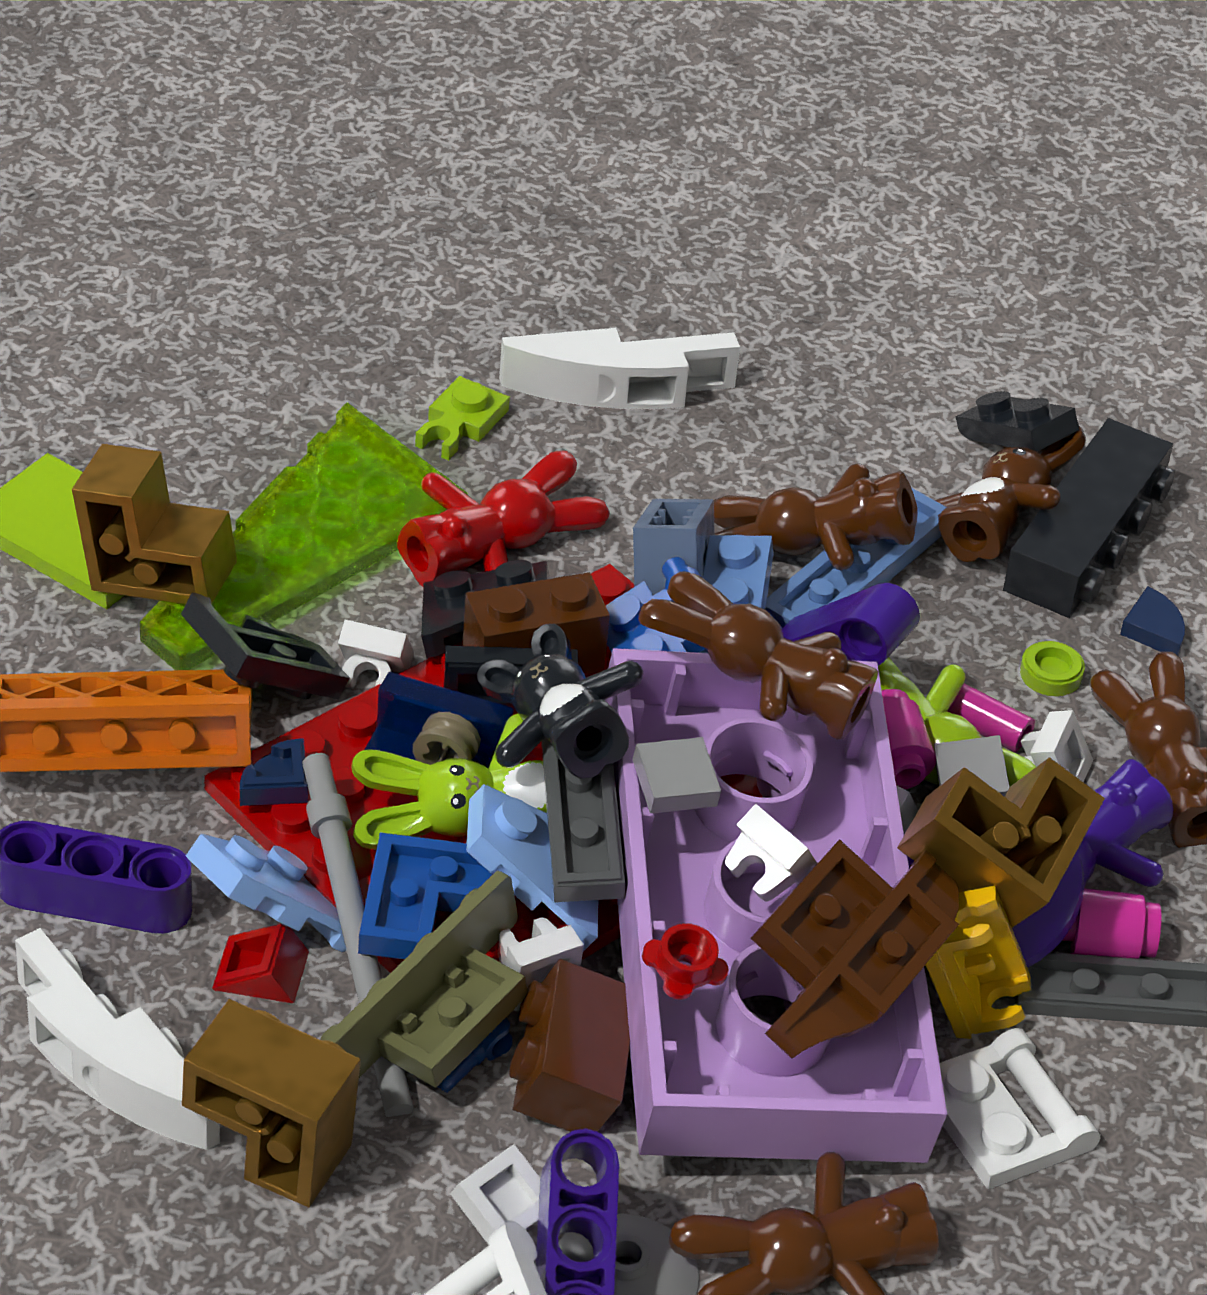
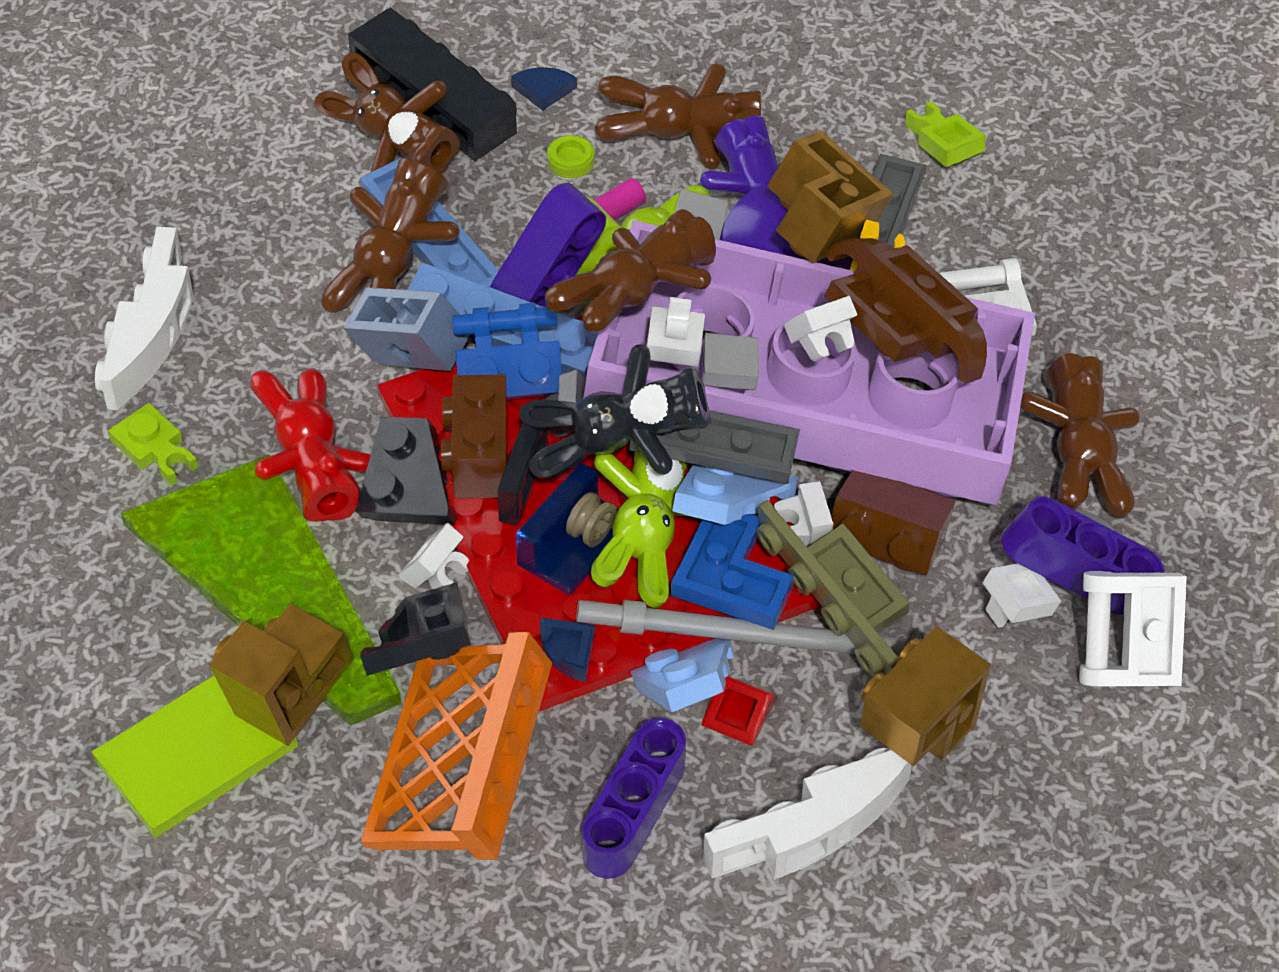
camera: 70 degrees left, 10 degrees up
red plate [642,923,729,1000] -> none
black plate [955,391,1080,452] -> none
white tile [1021,710,1093,782] -> none
none -> white tile [647,297,705,367]

